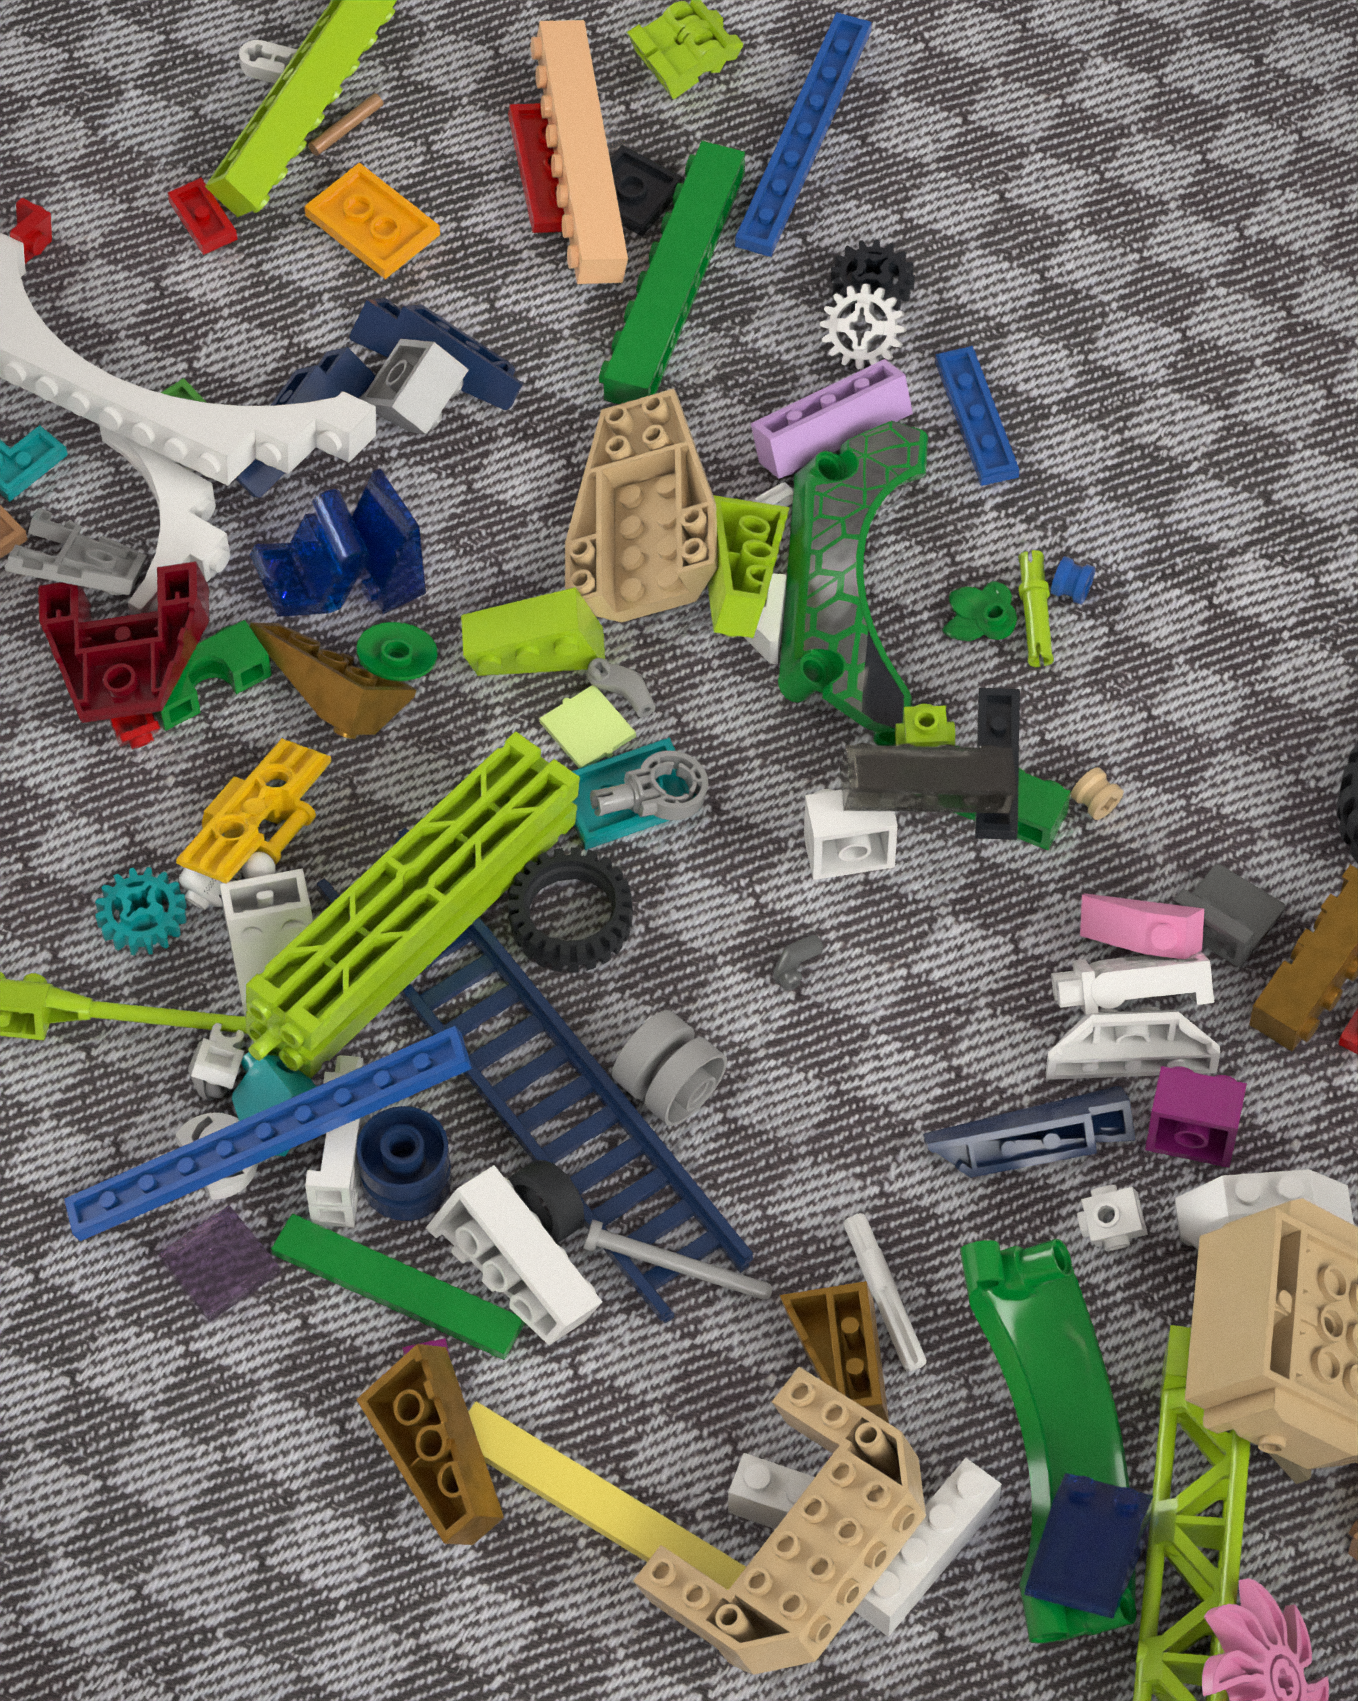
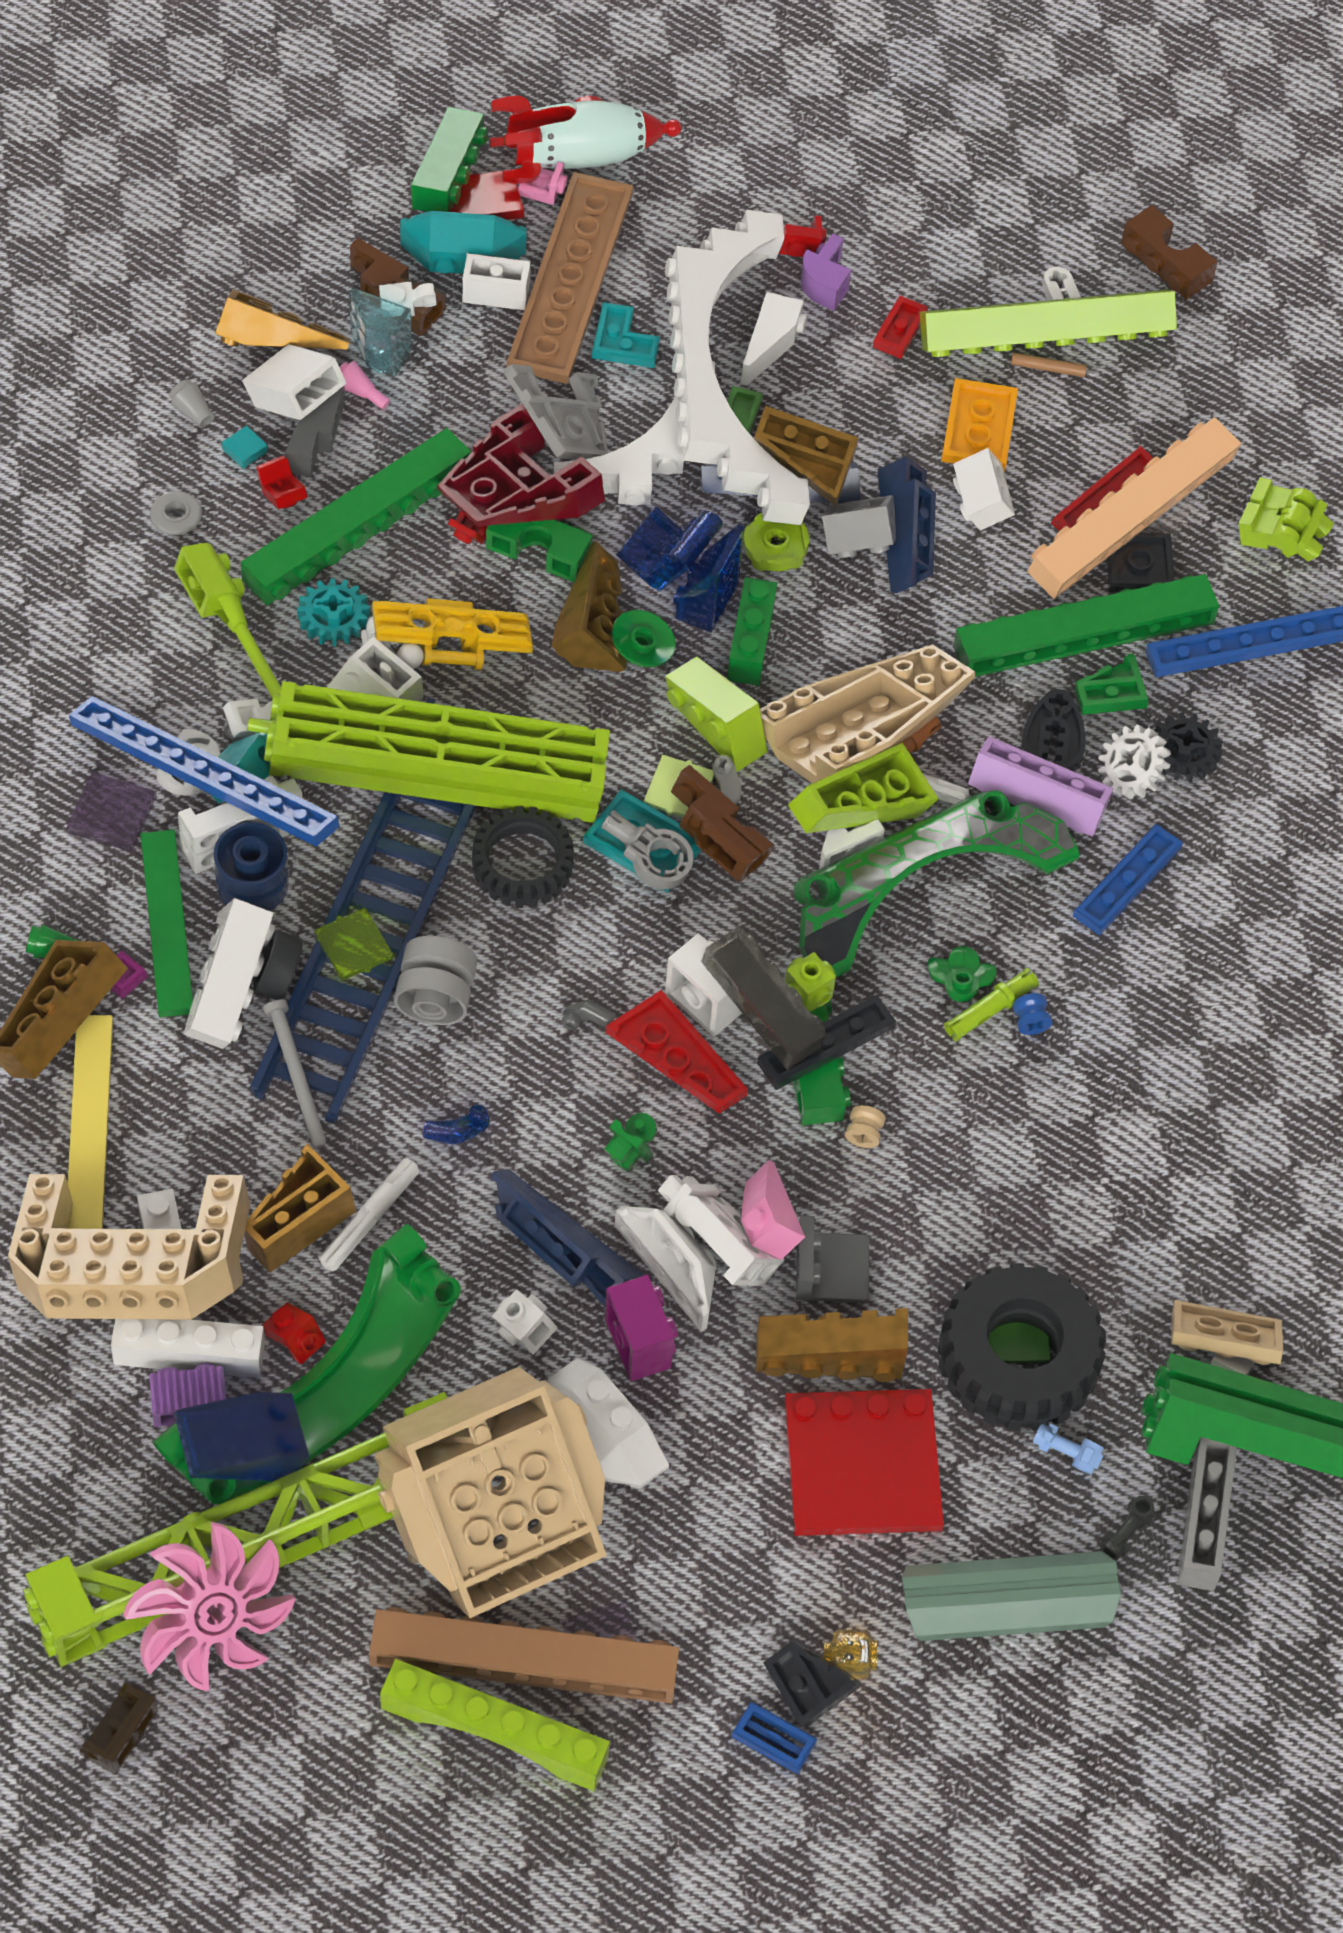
camera: 50 degrees right, 0 degrees up
none -> green cone [26,924,79,958]
none -> medium lavender brick [149,1363,228,1427]
none -> green brick [241,428,472,606]
none -> red bracket [261,1302,326,1364]
none -> clear neon green piece [314,908,393,981]
none -> clear blue arm [423,1104,490,1145]
none -> green hips [604,1113,657,1172]
none -> red wing [605,990,748,1114]
none -> reddish brown plate [671,765,775,882]
none -> green arch [727,577,778,686]
none -> white slope [741,292,807,386]
none -> lime plate [743,513,809,571]
none -> pearl gold wedge [754,406,858,506]
none -> medium lavender brick [801,234,851,311]
none -> white brick [953,448,1015,531]
none -> black piece [1020,689,1086,772]
none -> green wing [1075,653,1148,715]

